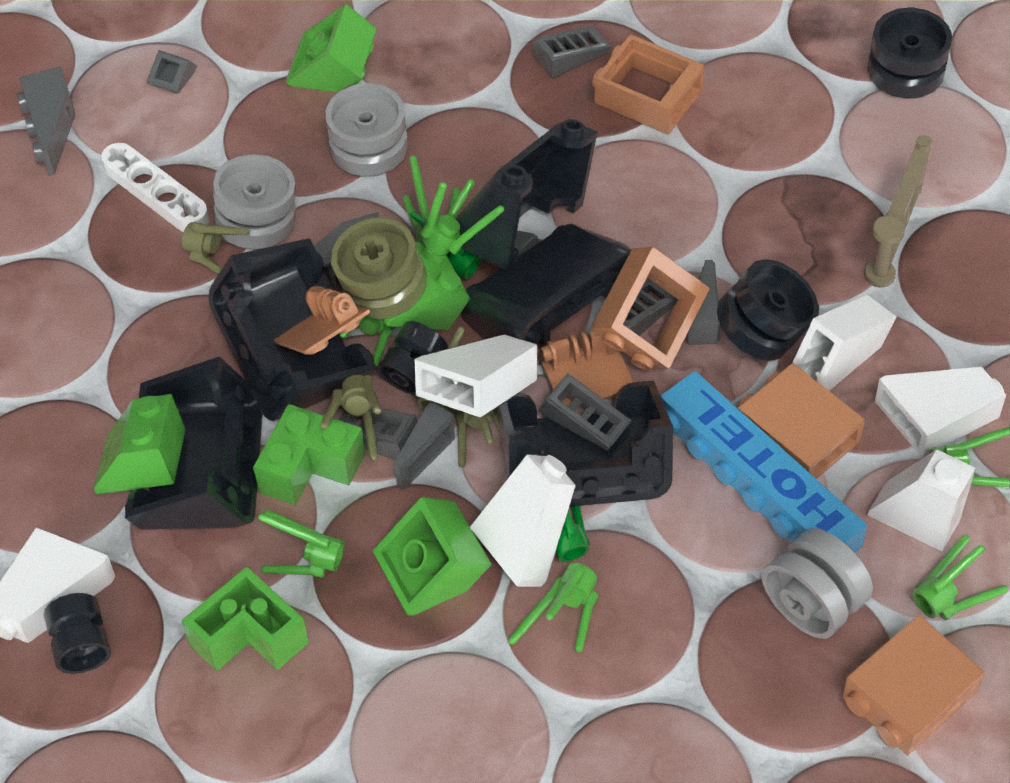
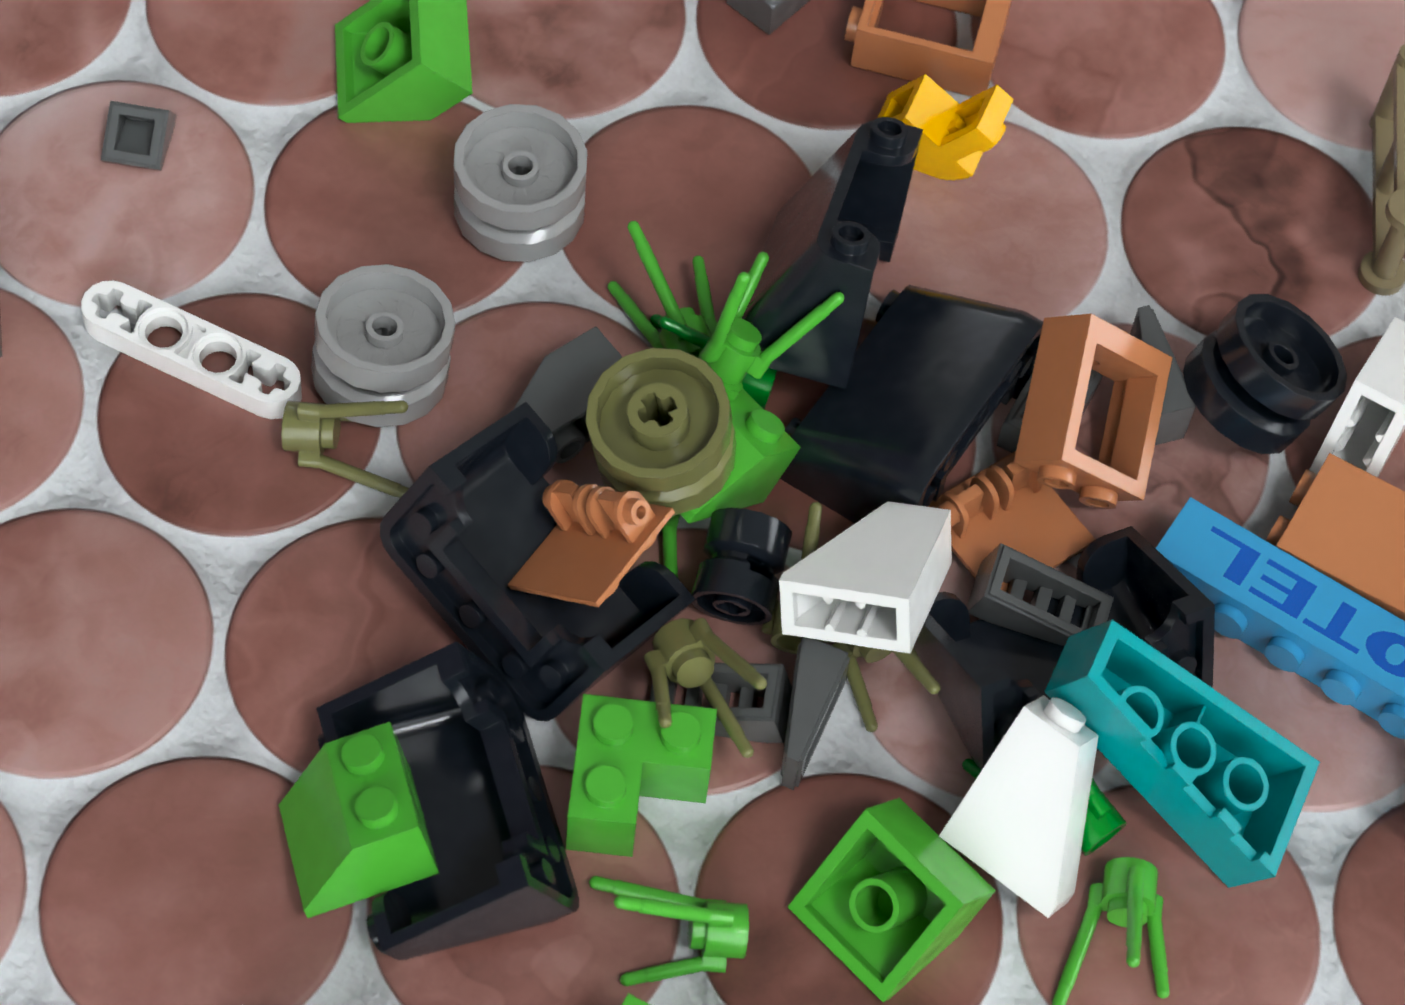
camera: 25 degrees left, 5 degrees up
none -> yellow brick [877,74,1014,180]
none -> teal wedge [1045,620,1320,888]

